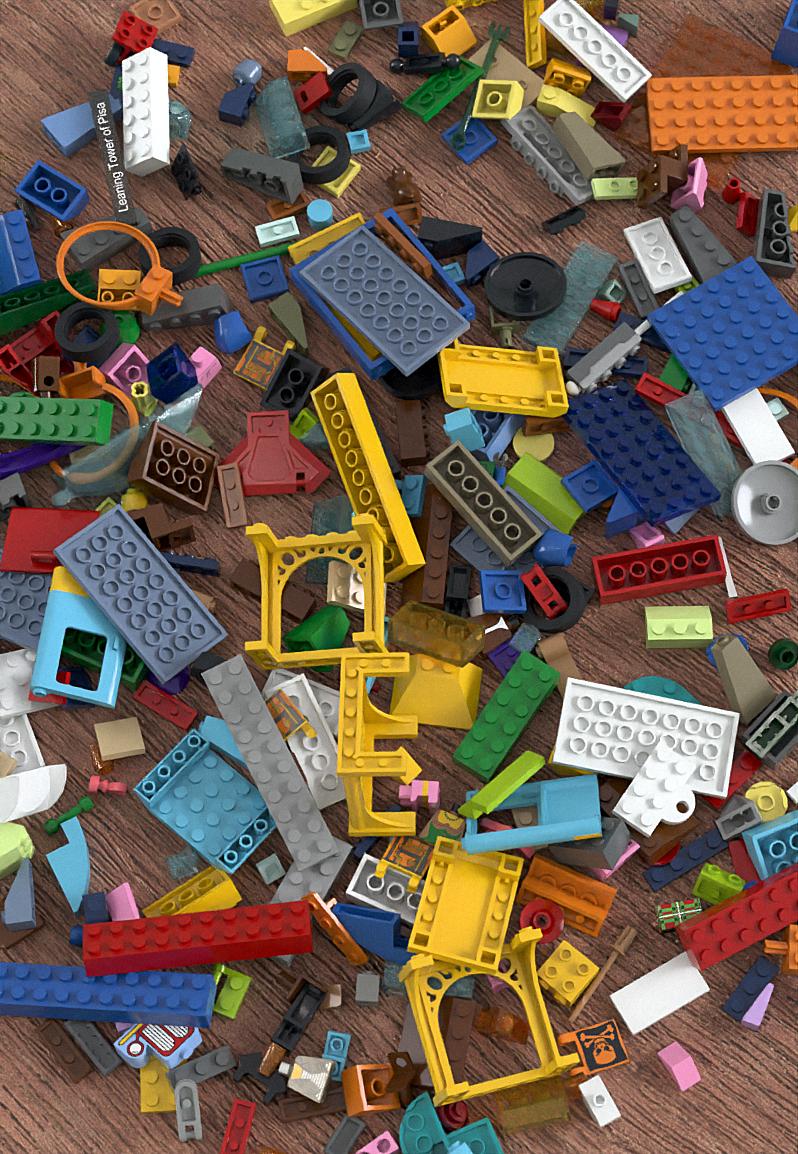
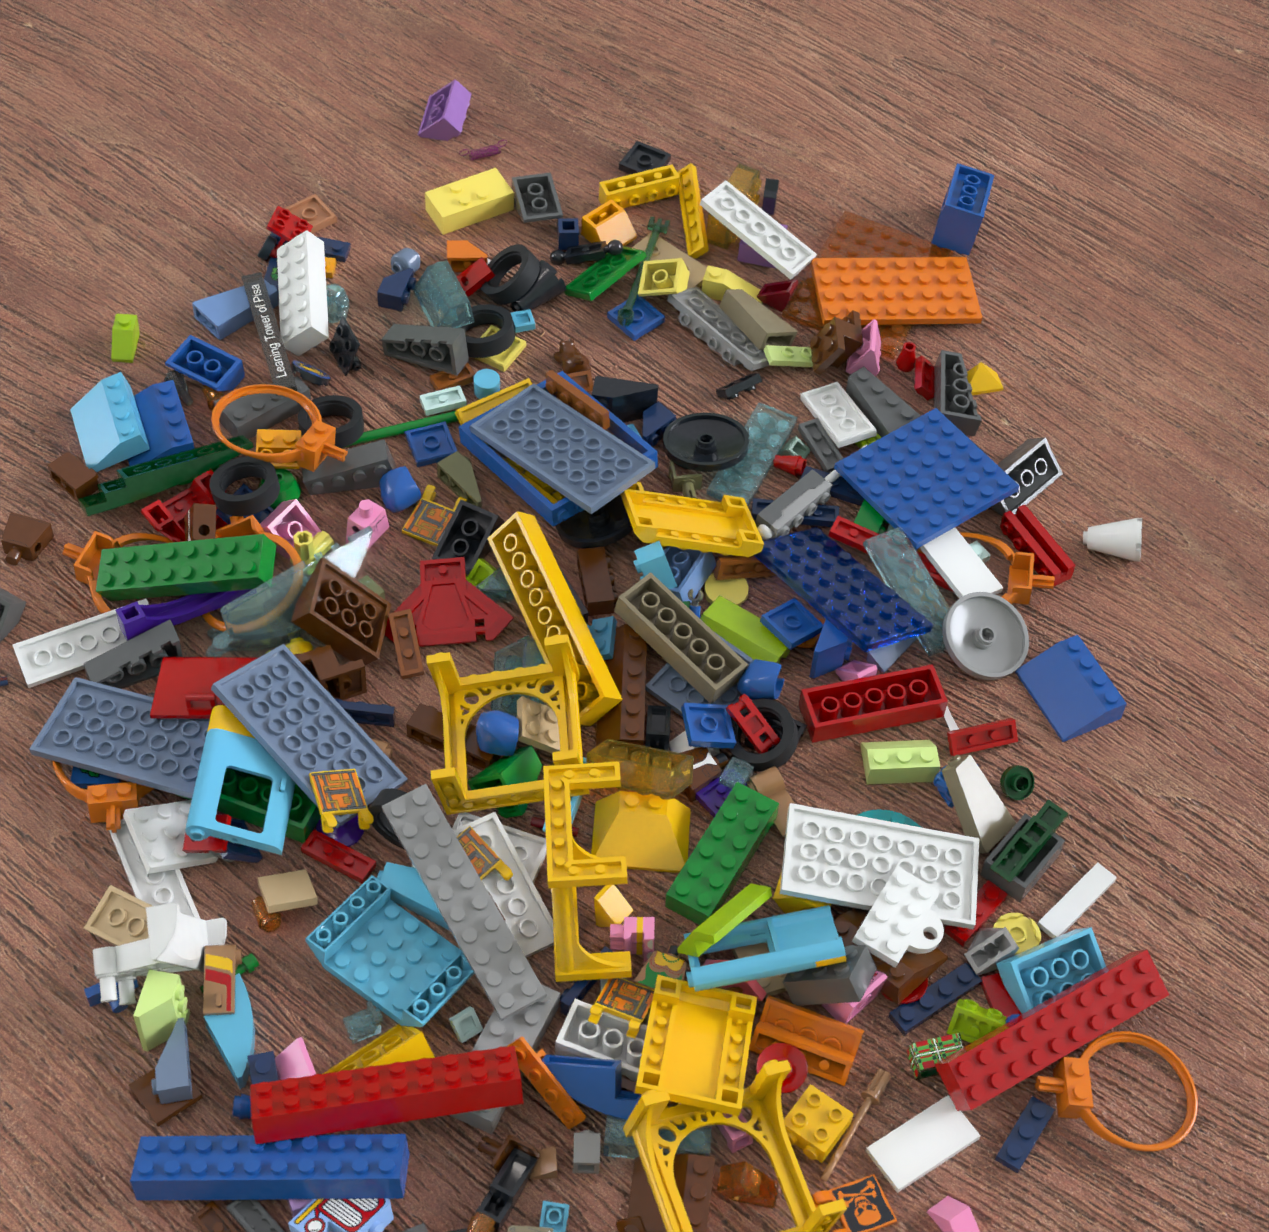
camera: 10 degrees left, 15 degrees down
coral piece [88,775,127,795] -> none
clear blue slope [145,342,198,406] -> none
lime plate [212,963,252,1021] -> none
olive plate [327,20,364,62] -> none
light orange slope [542,58,591,99] -> none
sand green slope [618,13,639,37] -> none
lavender slope [740,983,774,1031] -> none
none -> medium nougat door [203,944,242,1016]
none -> tile [289,360,331,386]
none -> flag [309,769,374,833]
none -> blue piece [476,710,519,756]

